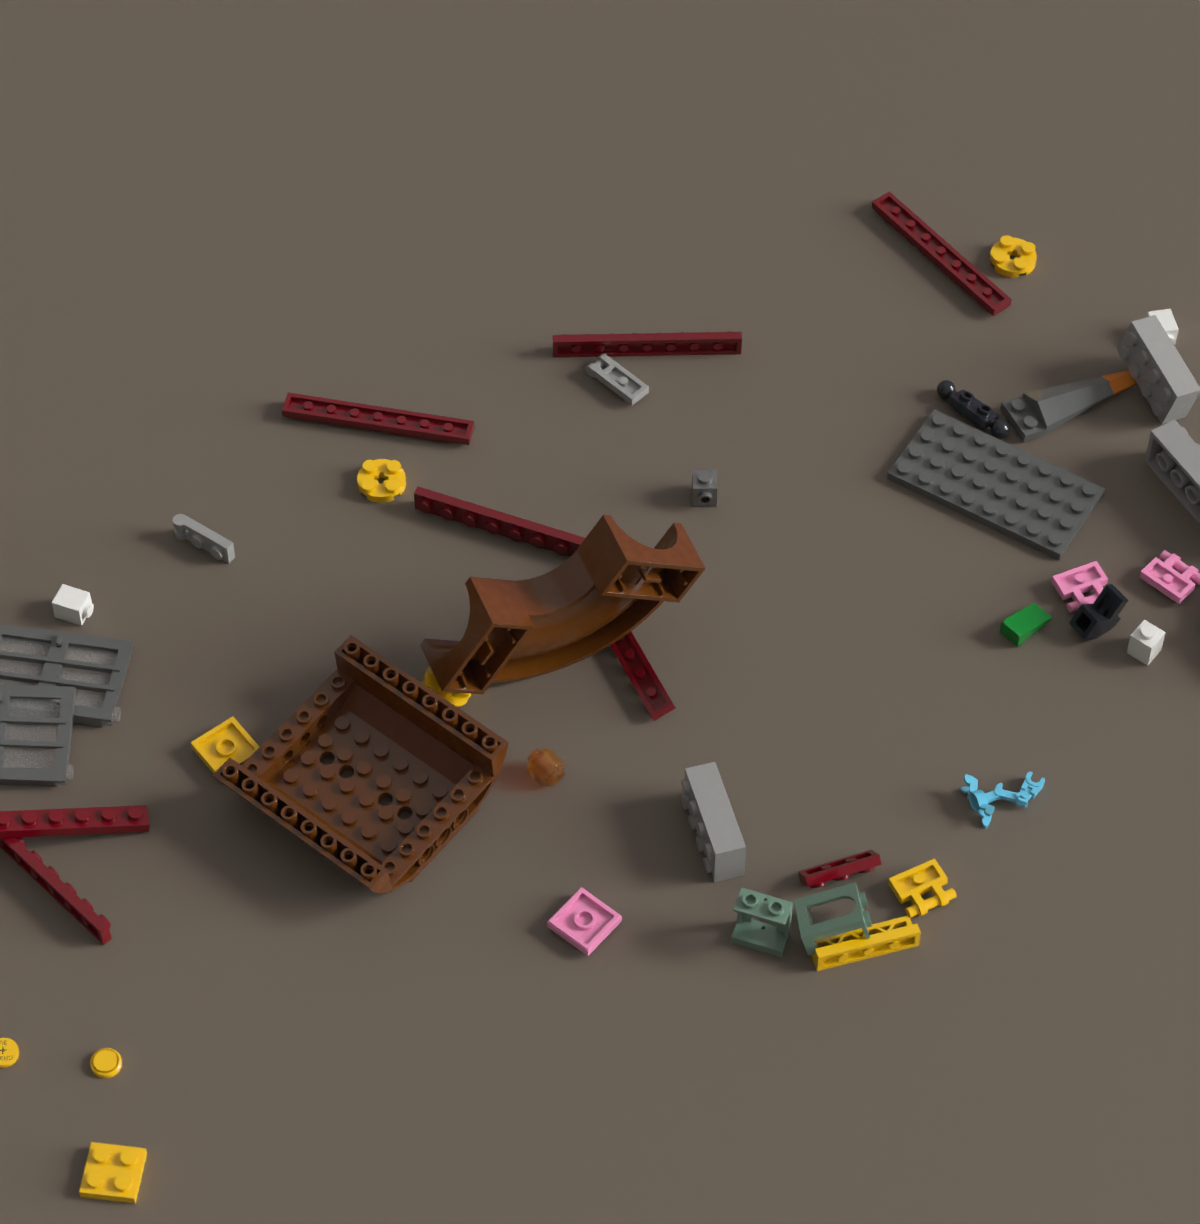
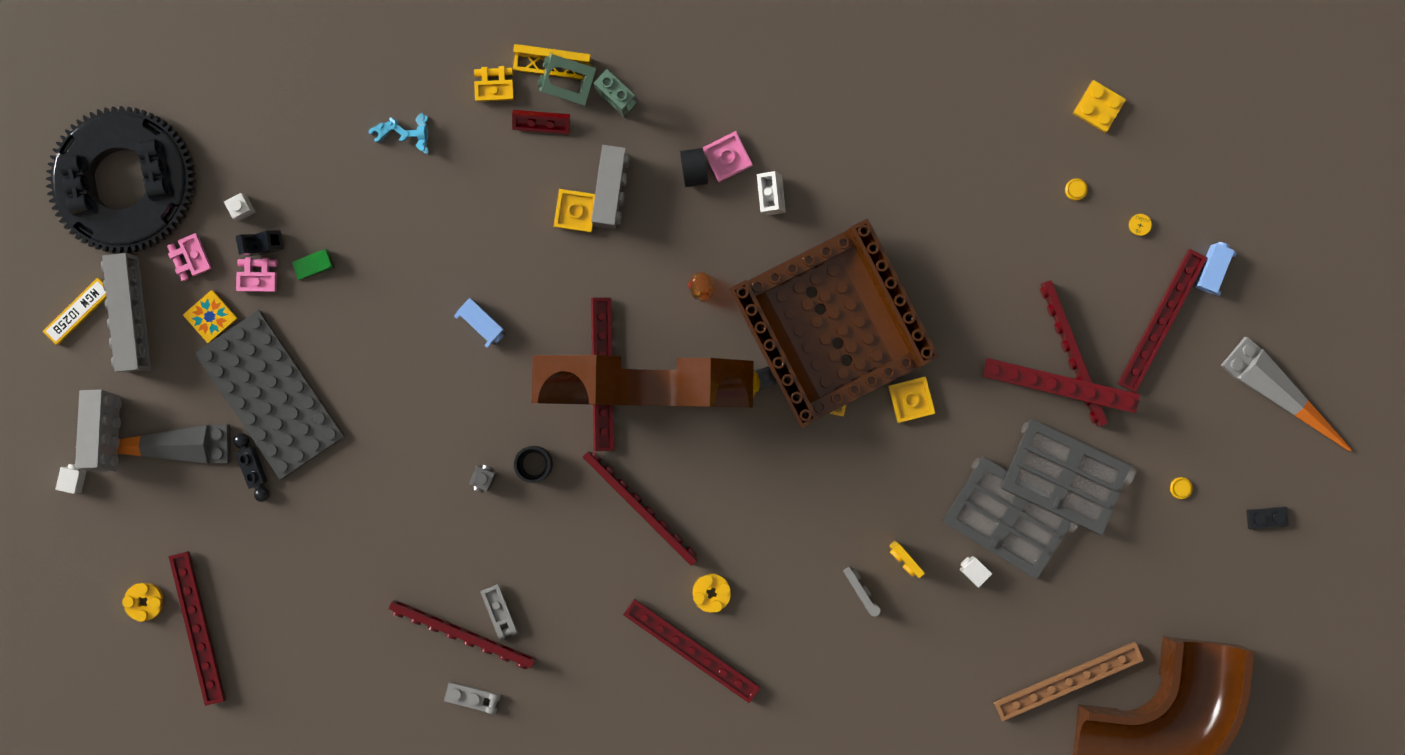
camera: 155 degrees left, 35 degrees up
none -> tile [183,290,238,344]
none -> light grey plate [444,681,501,715]
none -> light blue brick [454,298,506,348]
none -> black piece [514,446,553,483]
none -> yellow plate [553,189,595,233]
none -> black piece [680,148,708,187]
none -> white brick [757,171,786,216]
none -> yellow plate [889,541,925,578]

